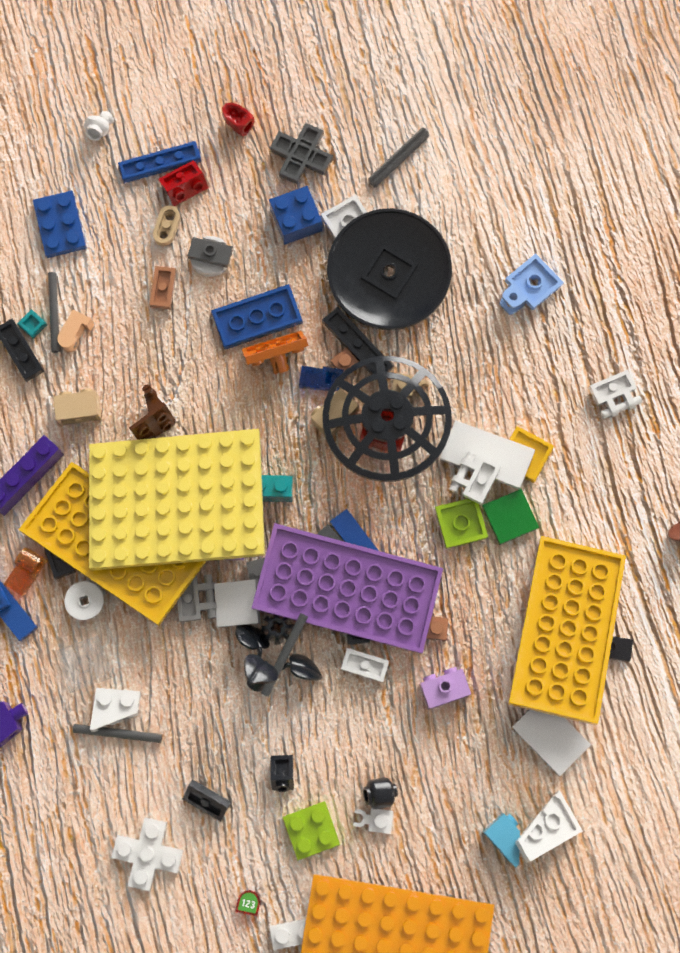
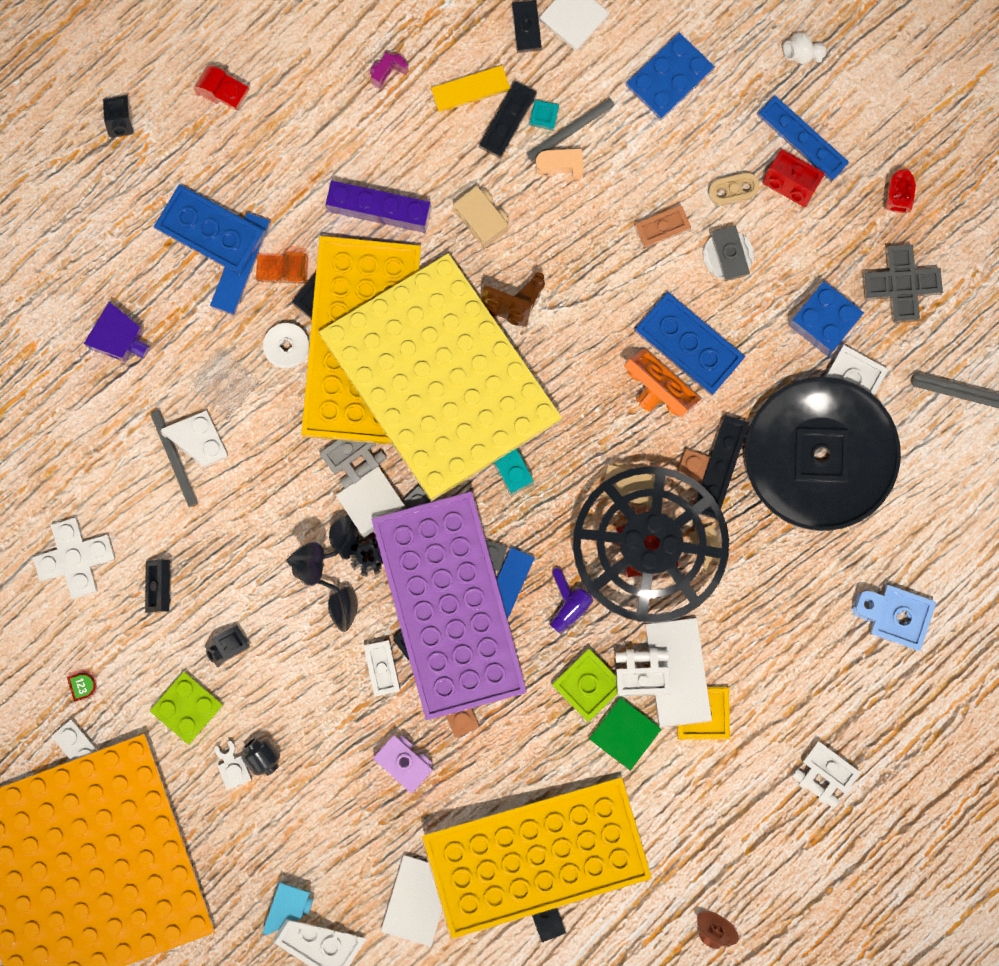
camera: 60 degrees right, 5 degrees up
dark grey piece [261,613,308,697] -> none
clear blue slope [299,366,344,391] -> none
none -> dark purple piece [549,567,593,634]

